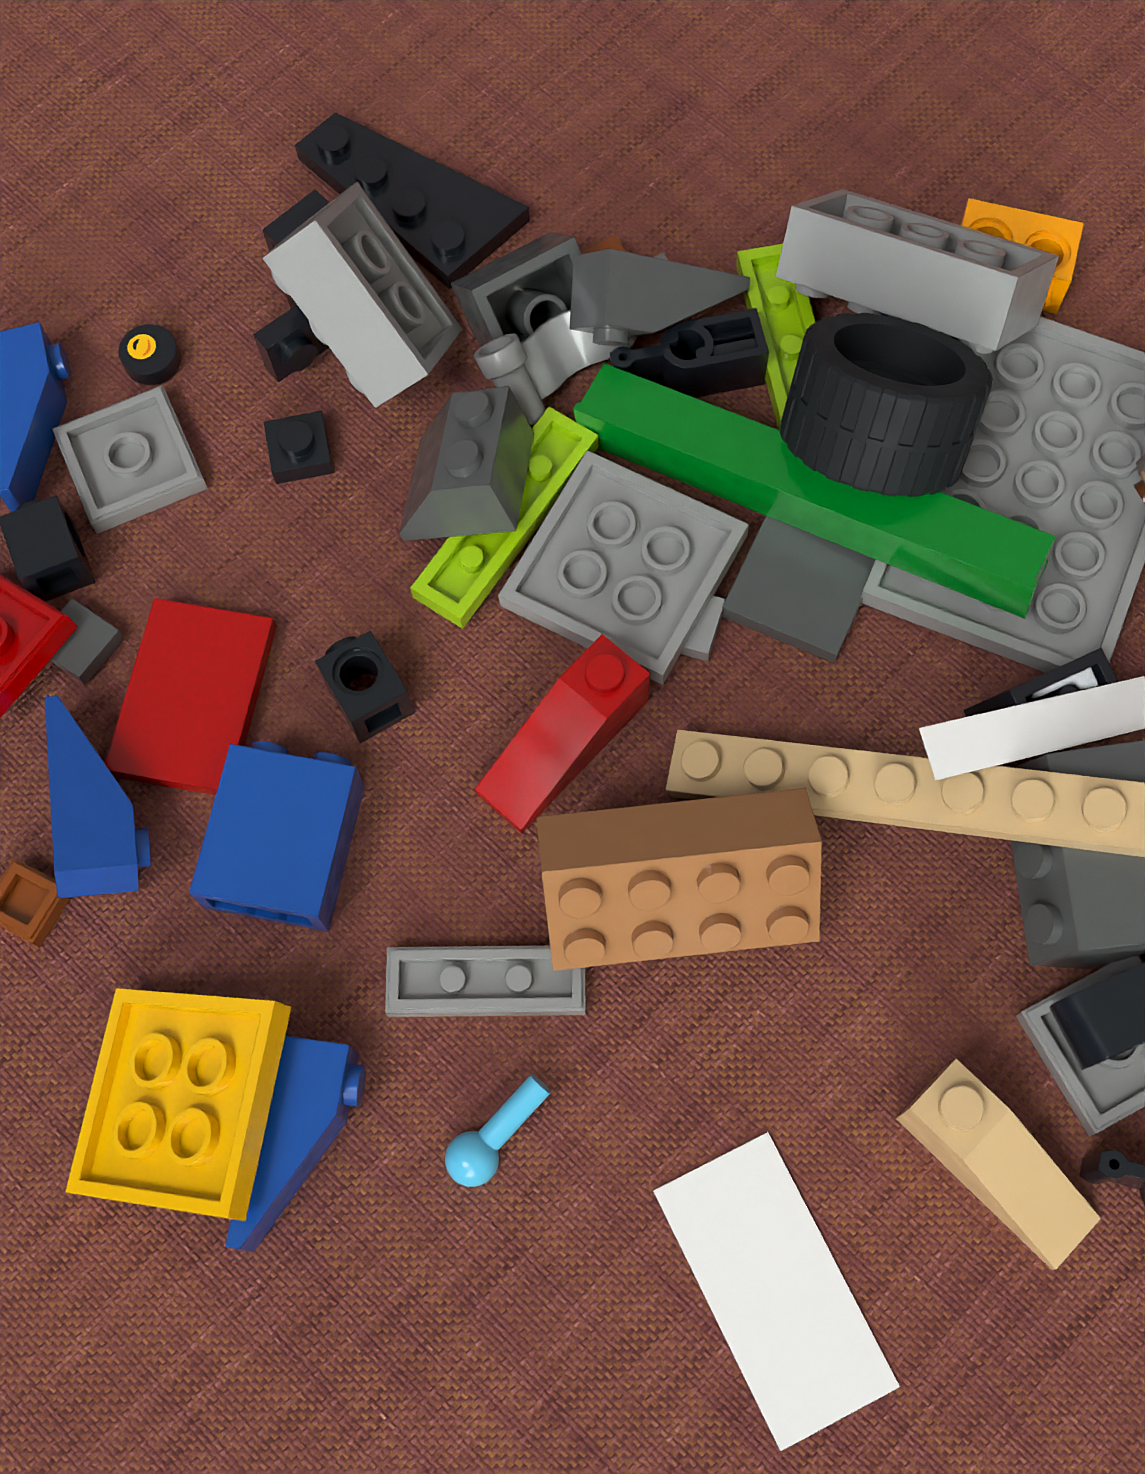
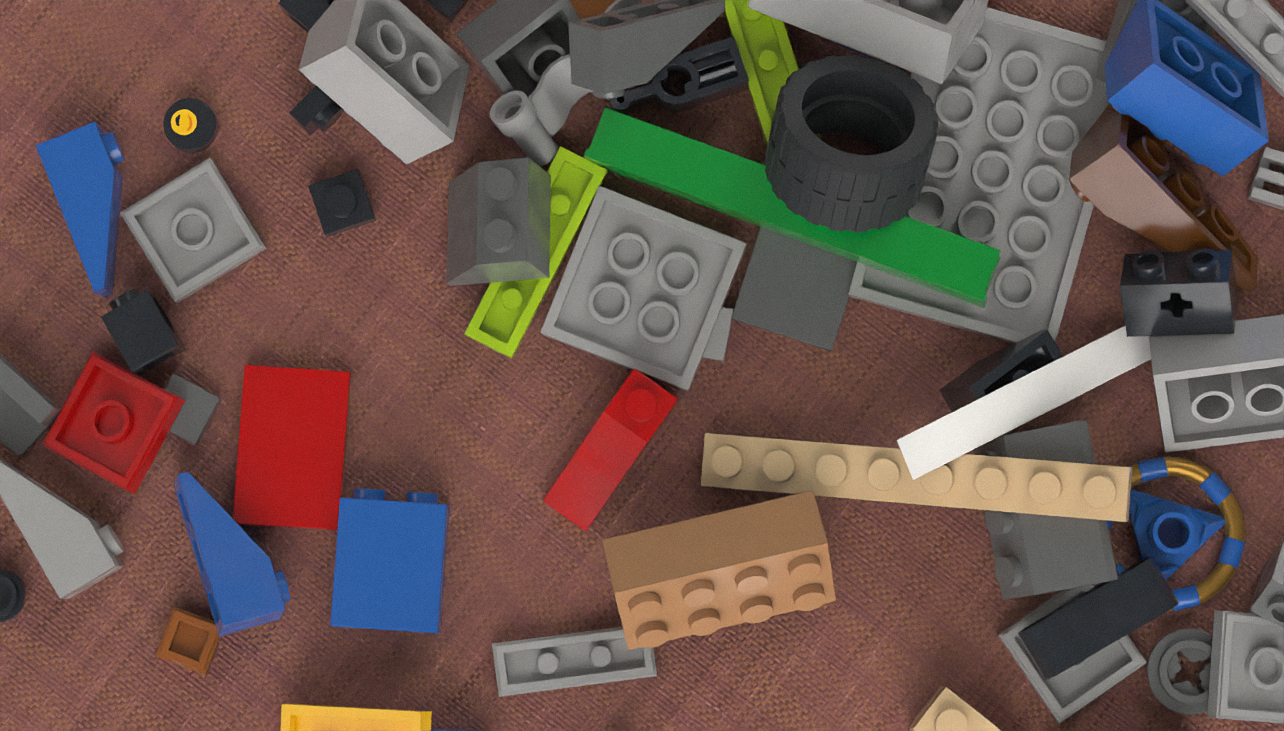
camera: 10 degrees left, 15 degrees up
black brick [315,631,414,743] -> none

